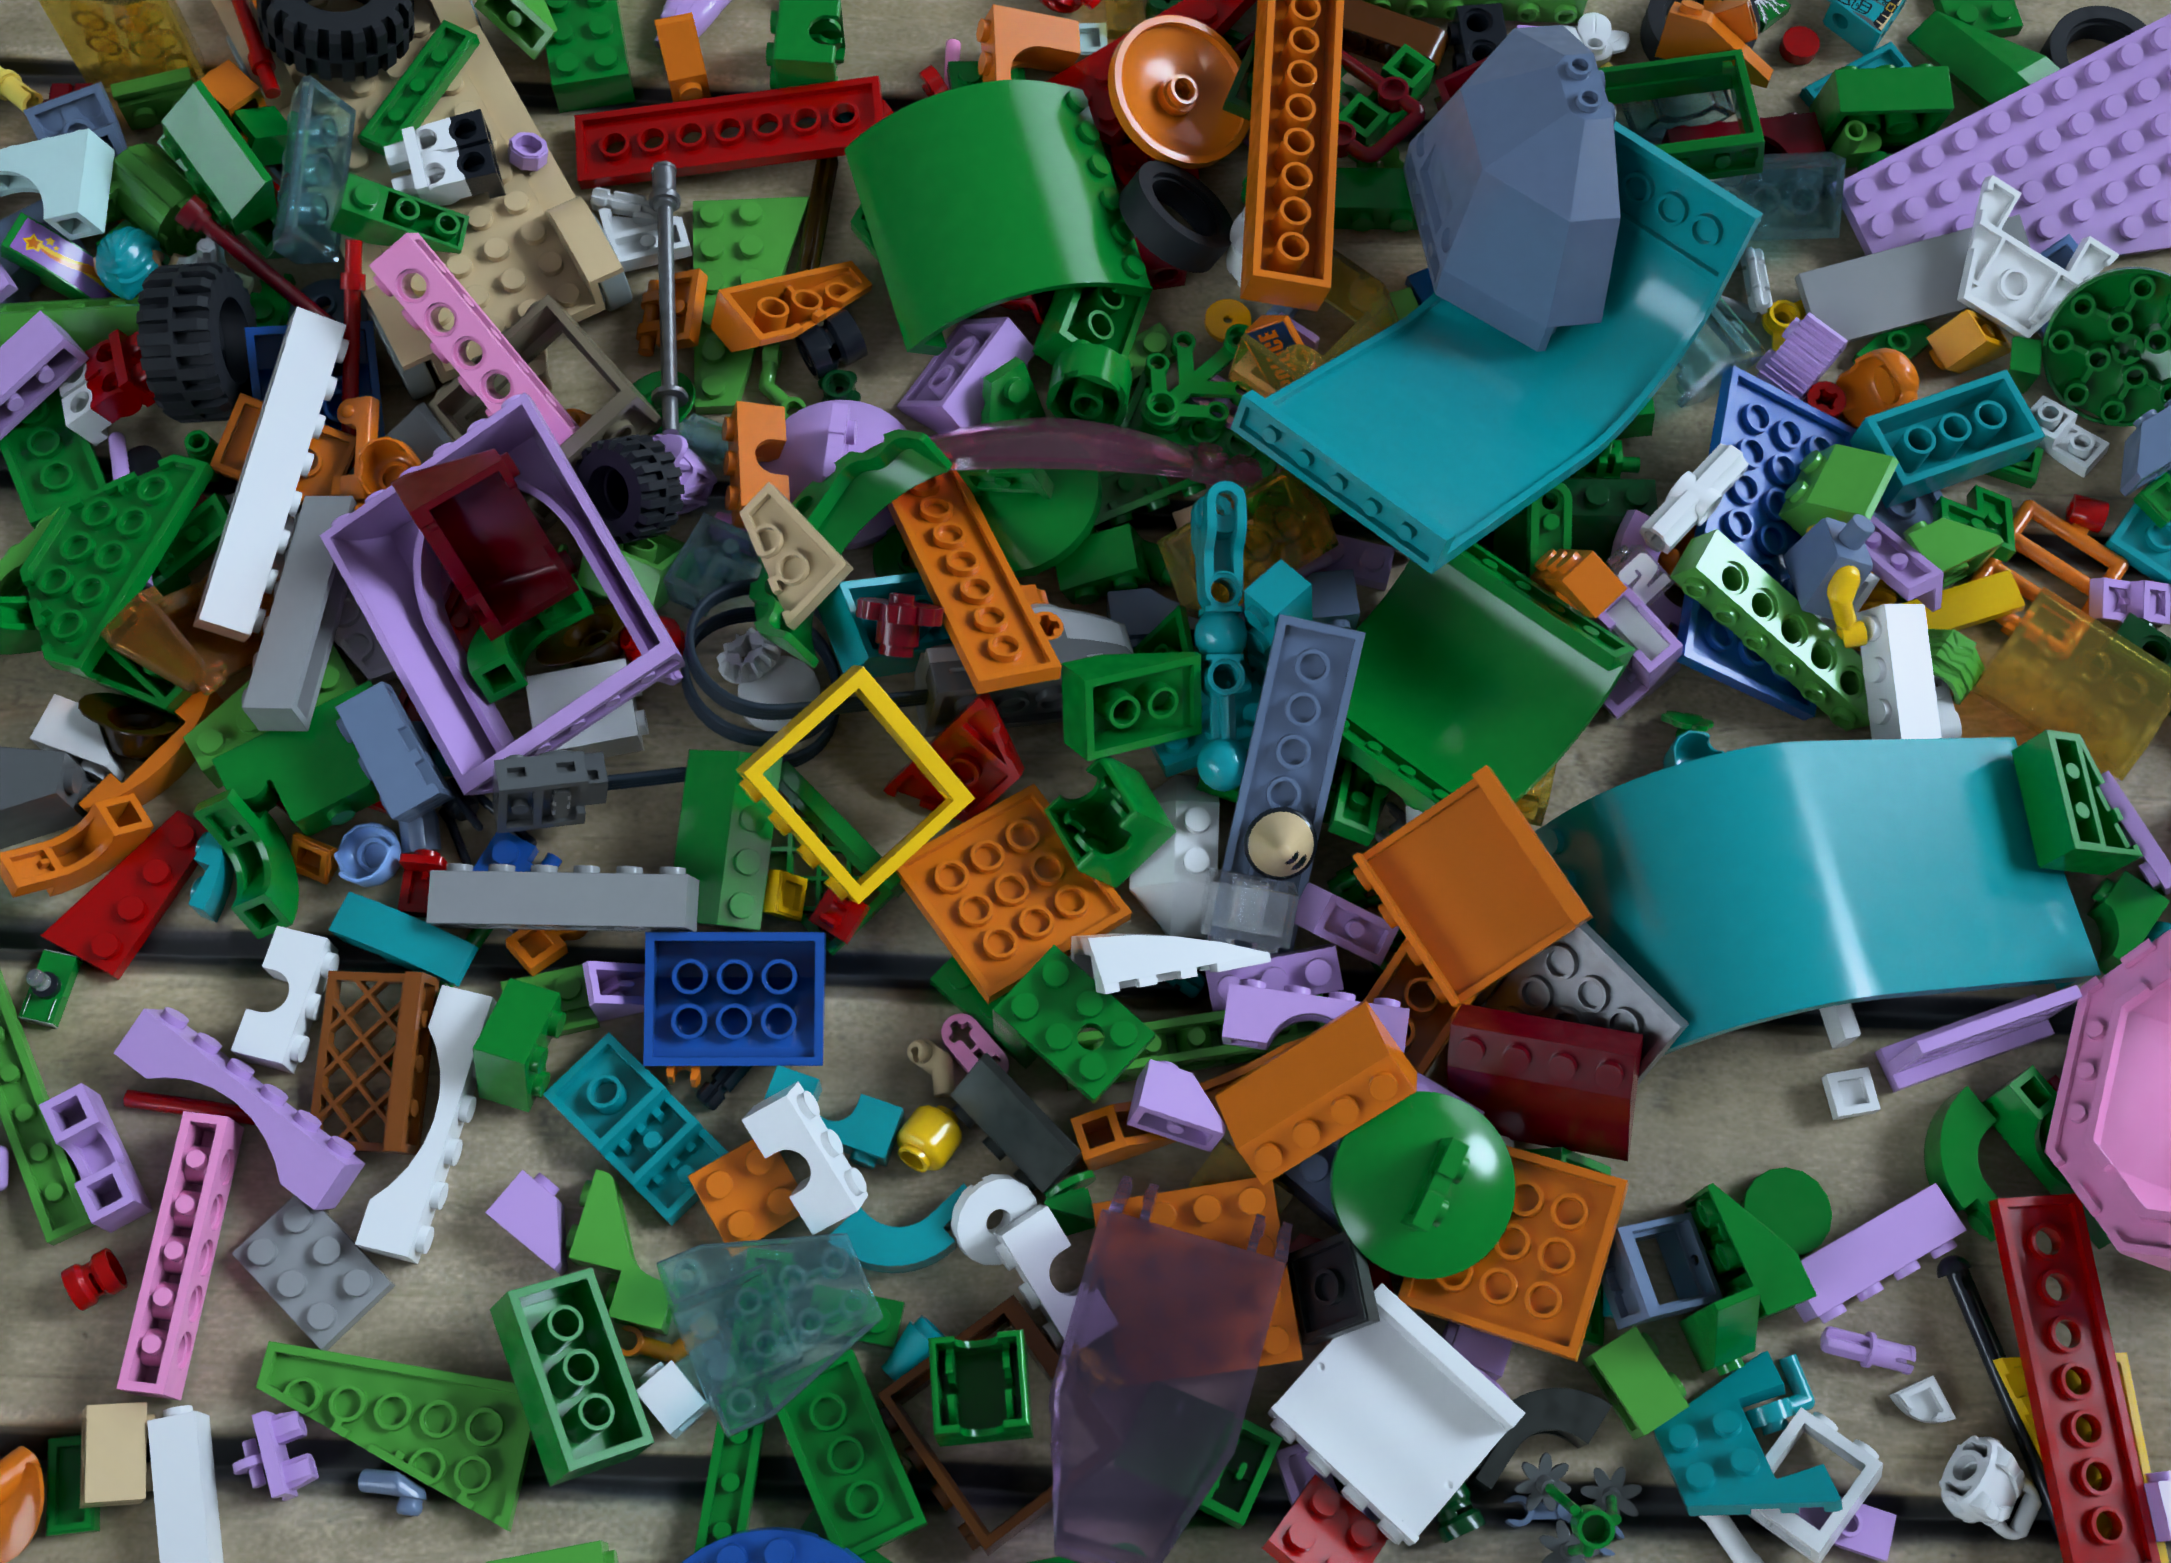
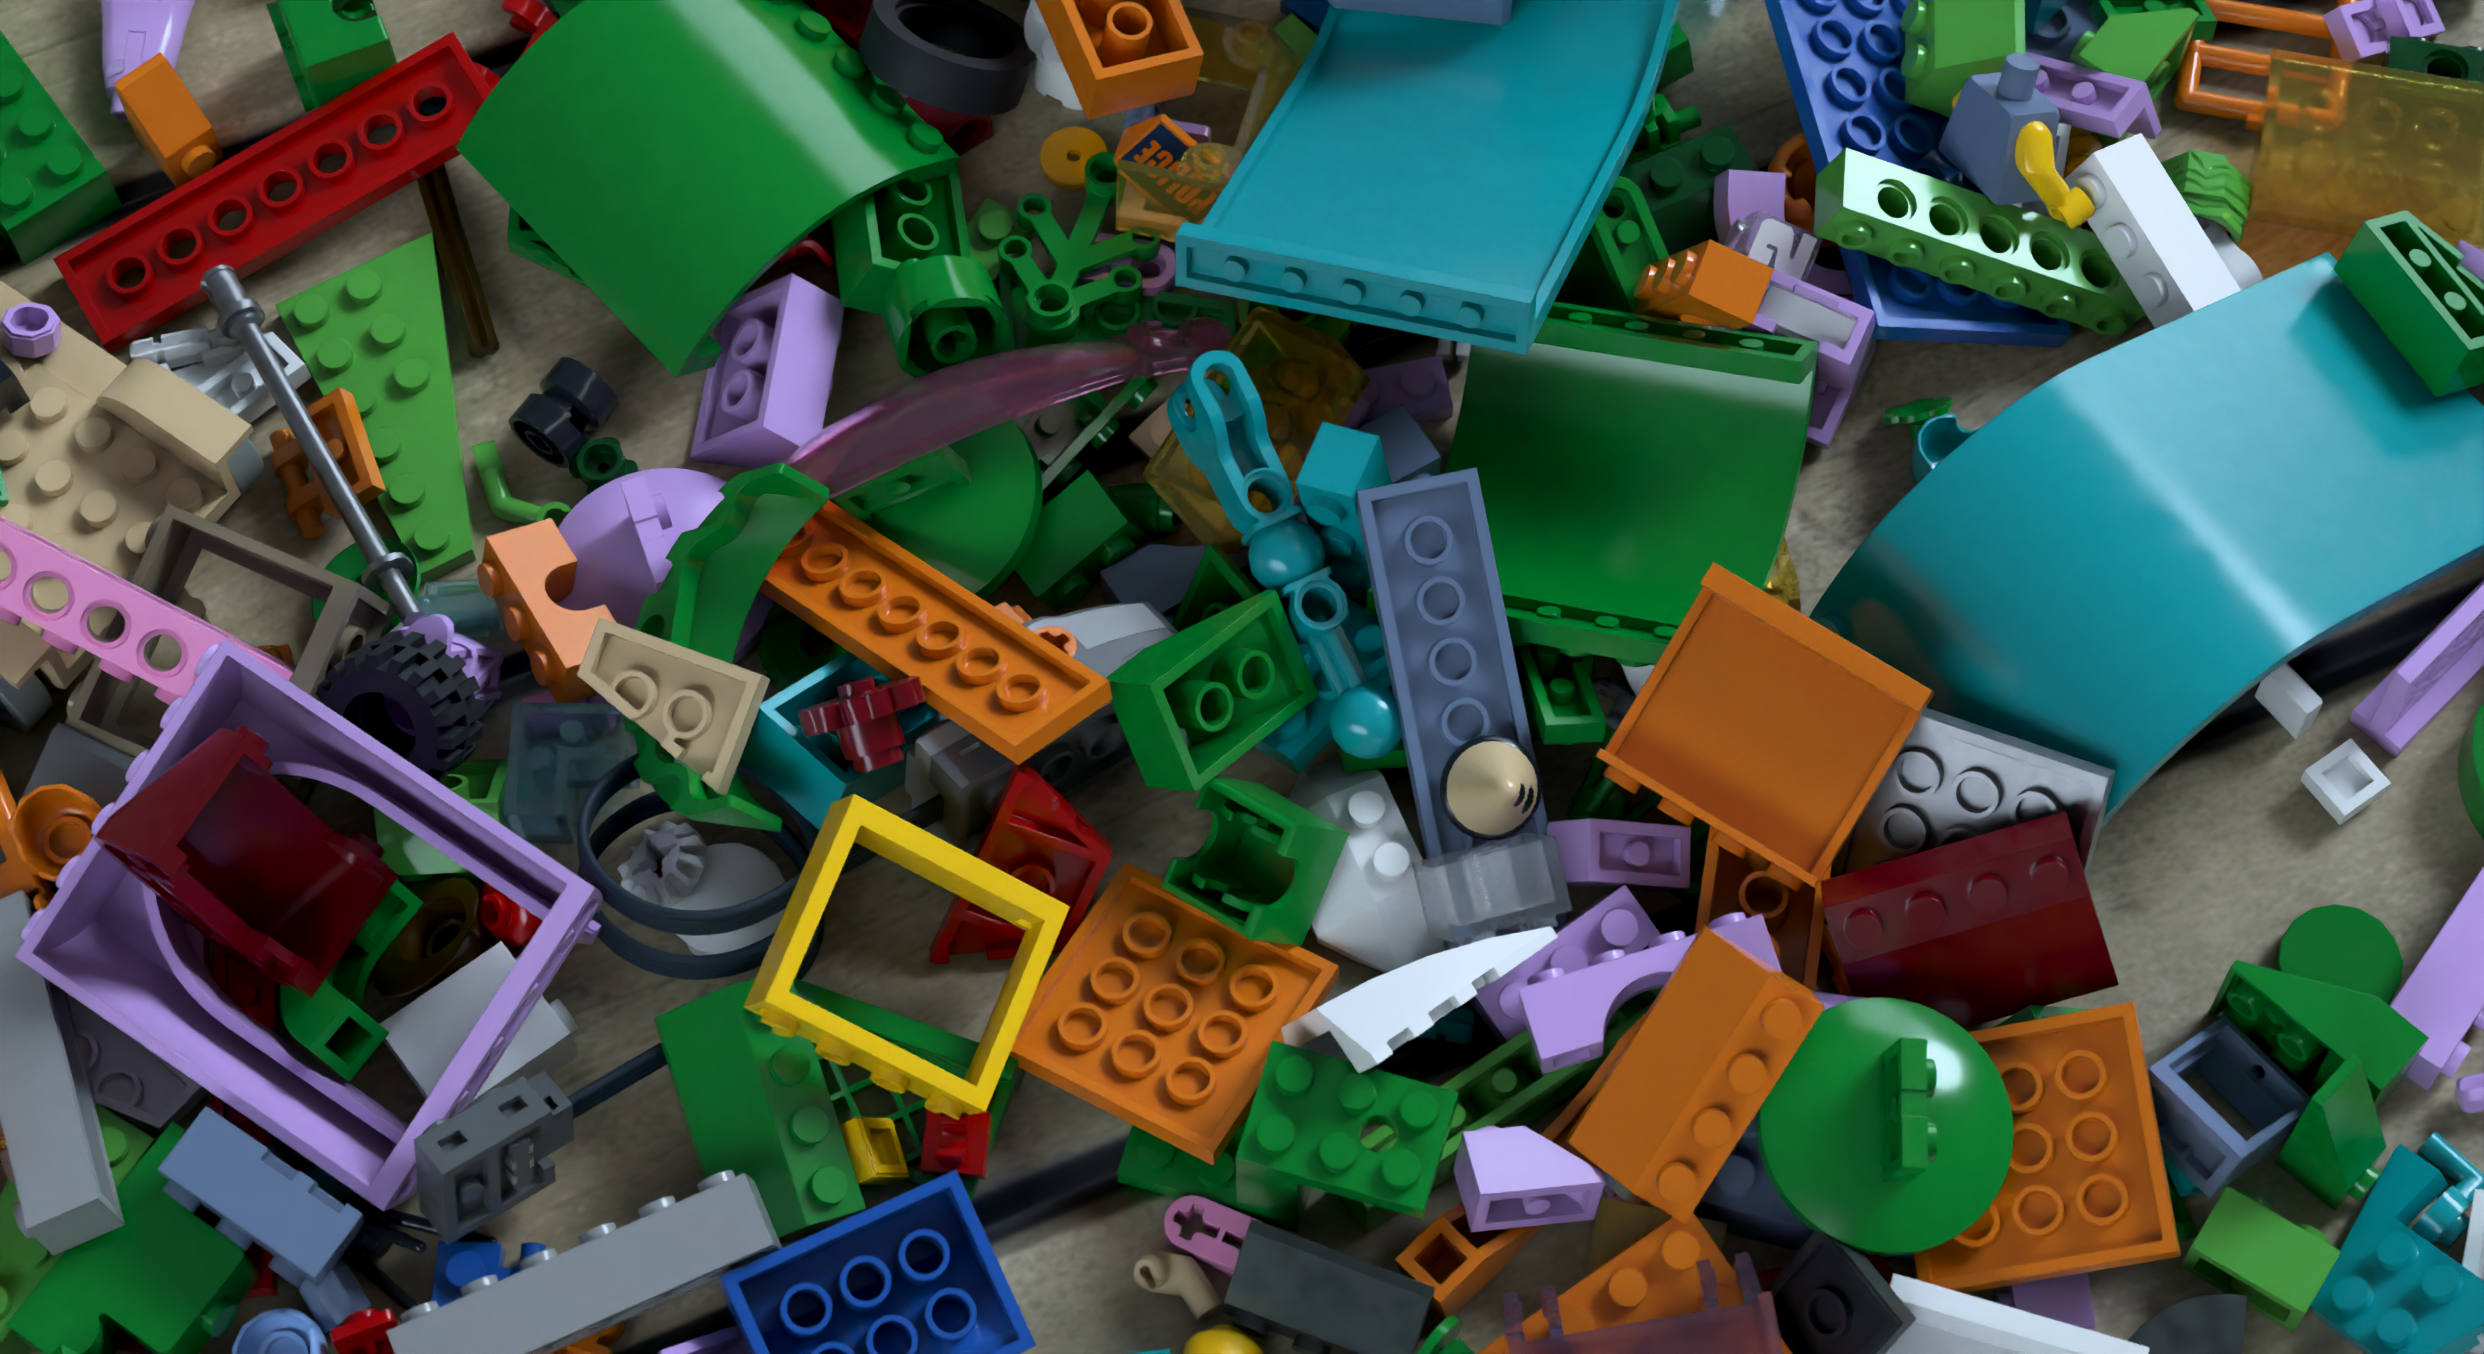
camera: 20 degrees left, 5 degrees down
orange wedge [710,260,873,352] -> none
green wing [981,357,1050,445] -> none
white piece [1639,443,1749,554] -> none
yellow tile [1901,569,2026,631] -> none

